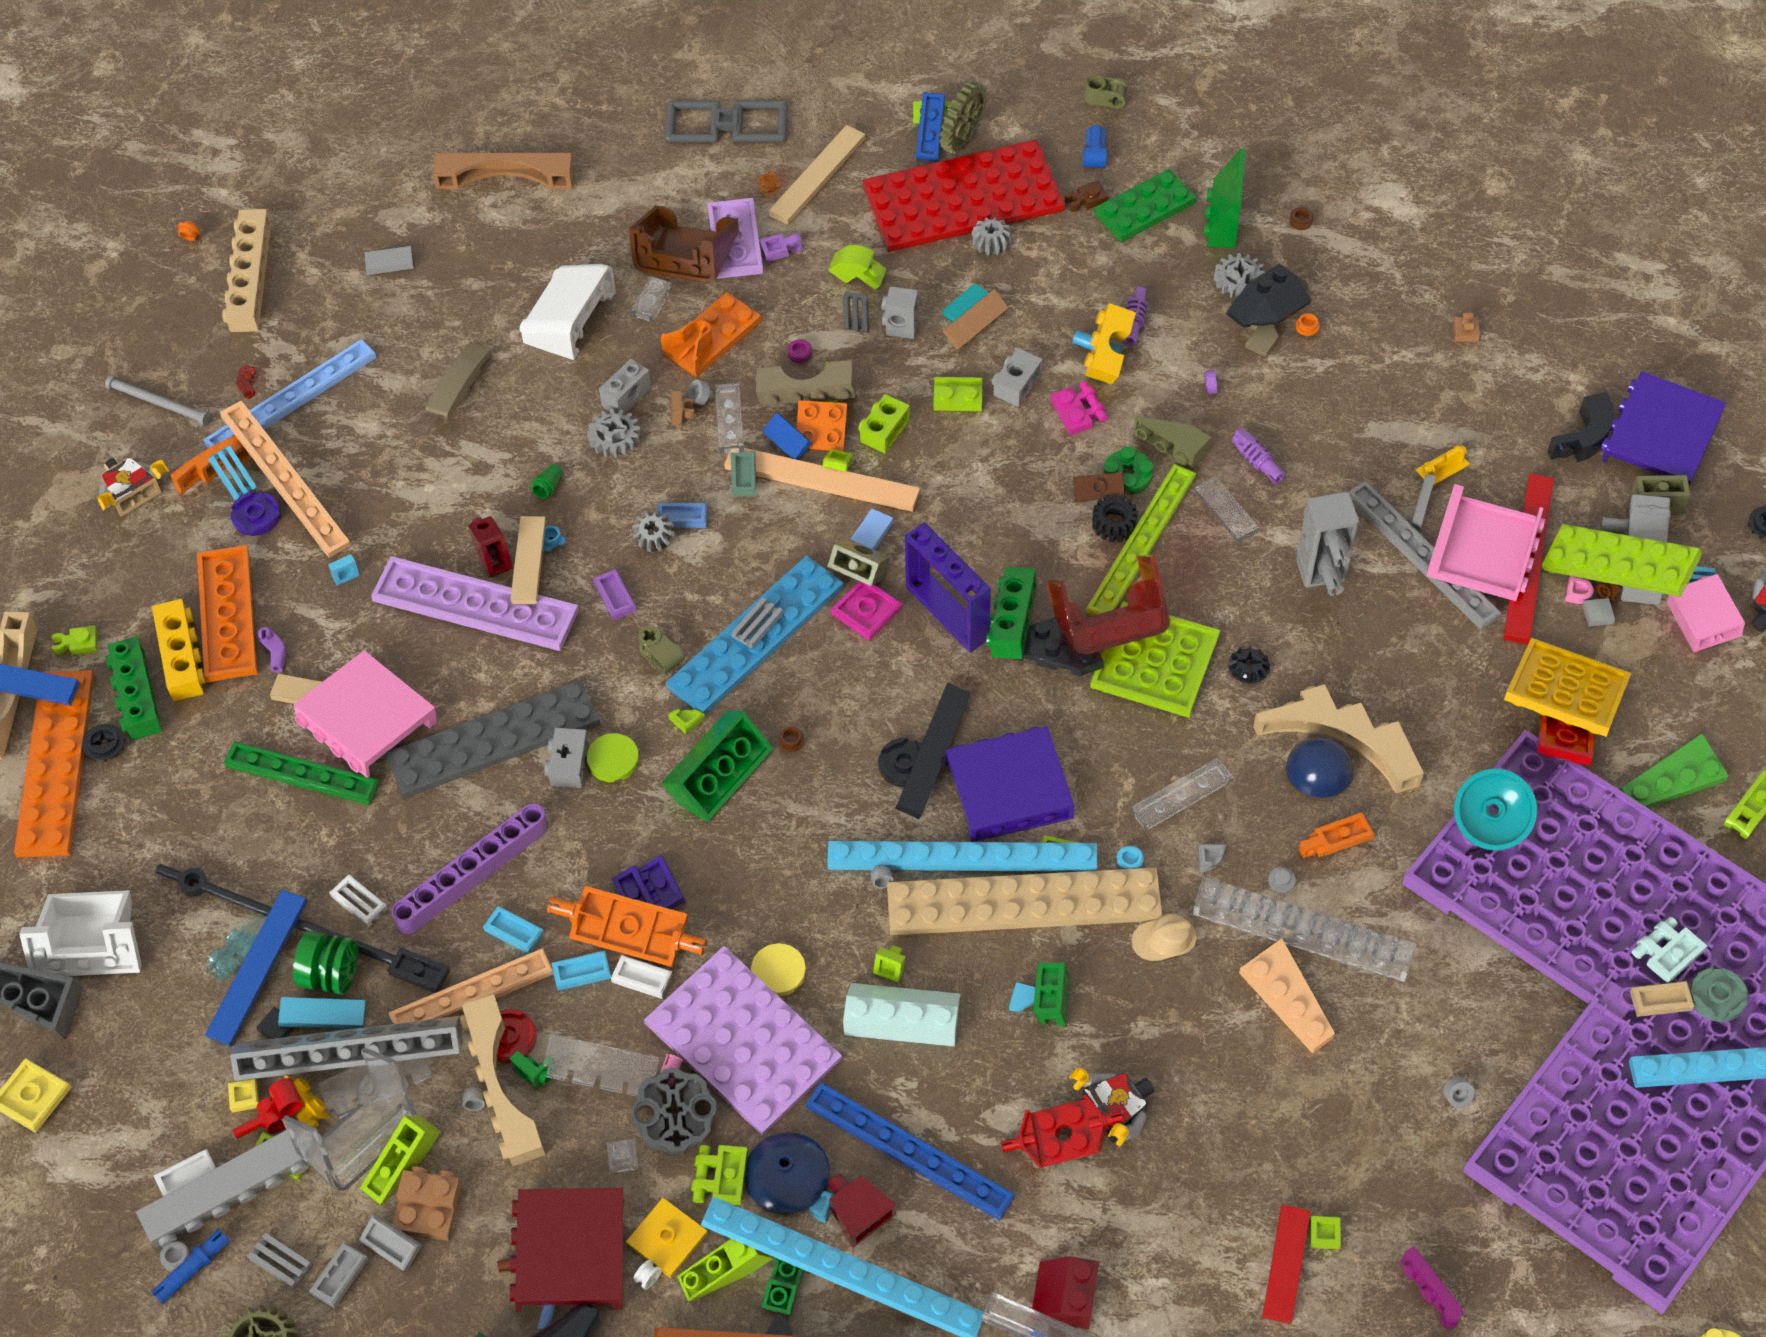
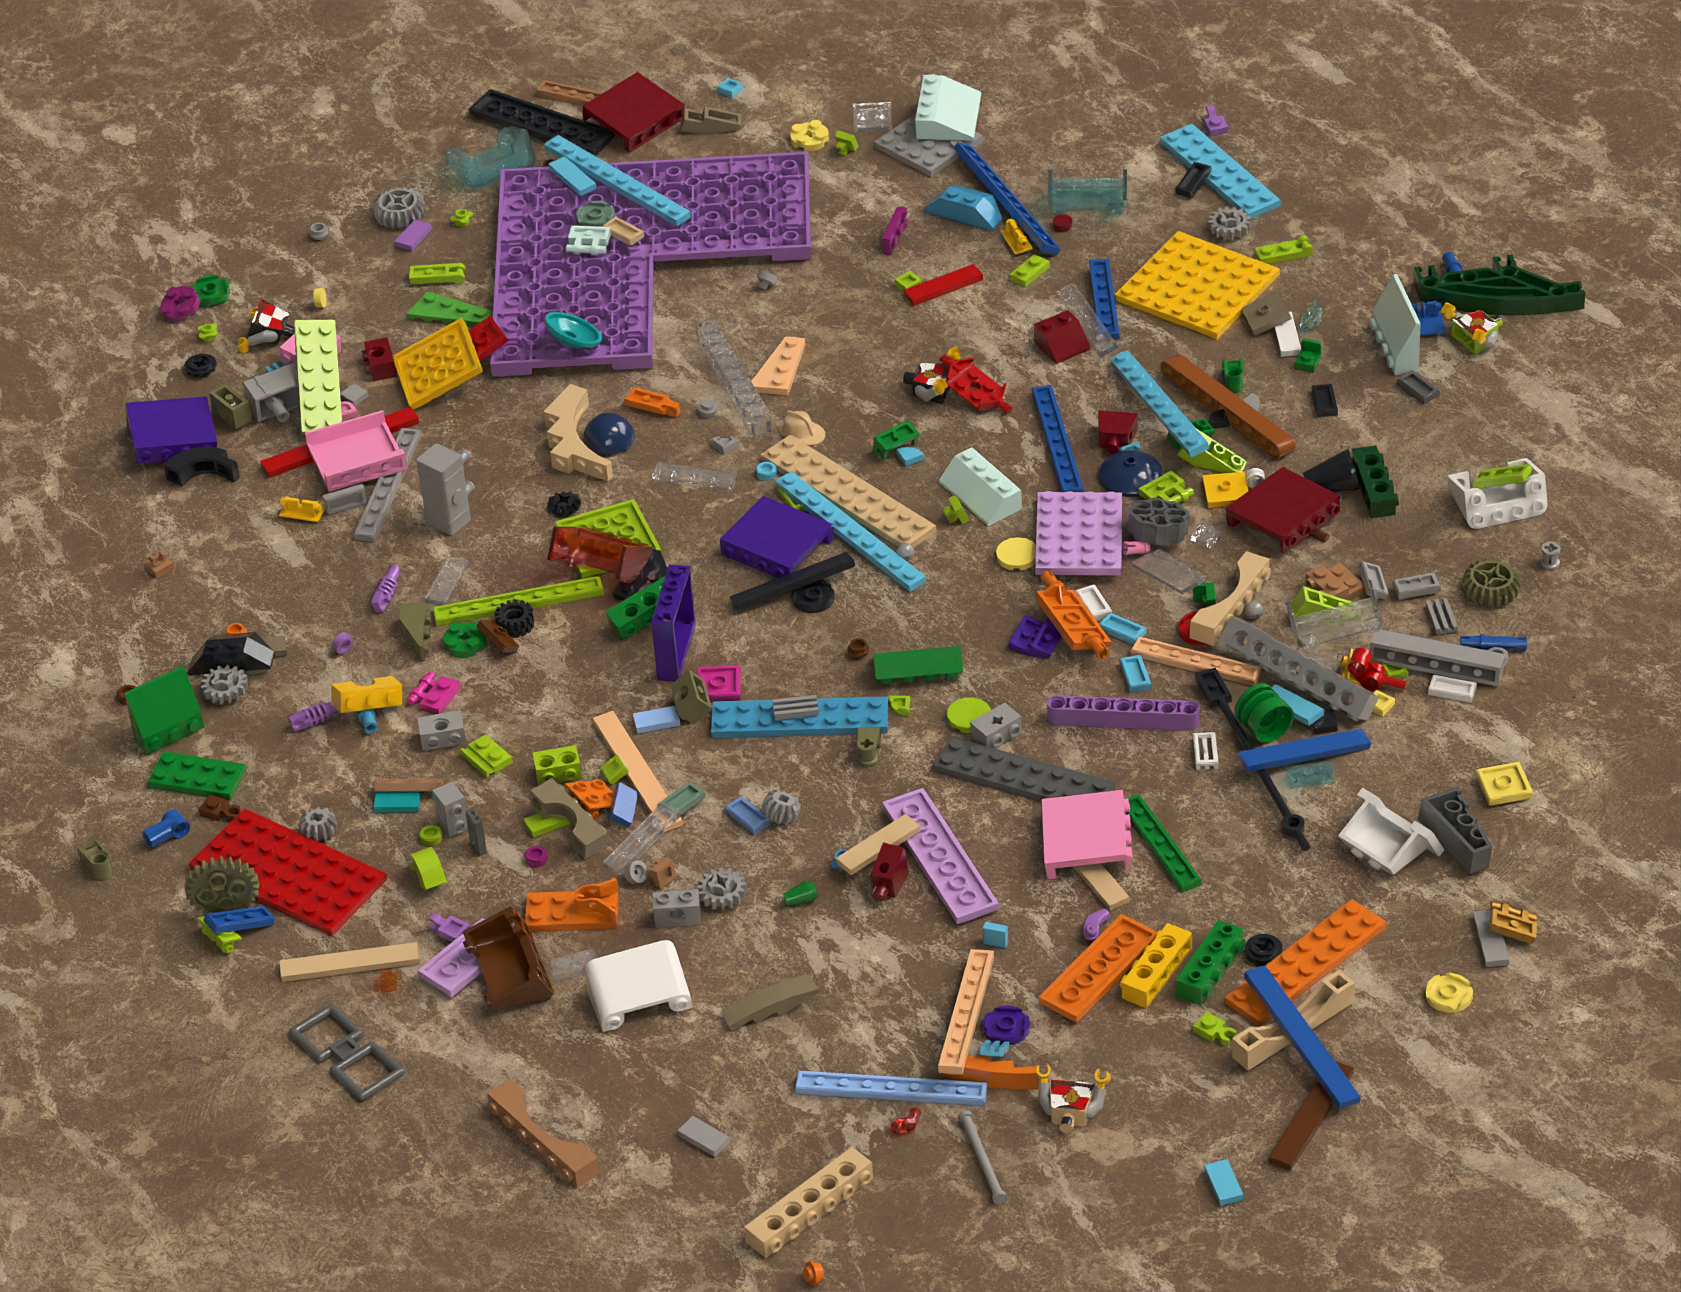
camera: 130 degrees left, 15 degrees down
medium lavender tile [593,569,637,620] -> none
none -> dark red brick [362,337,397,382]

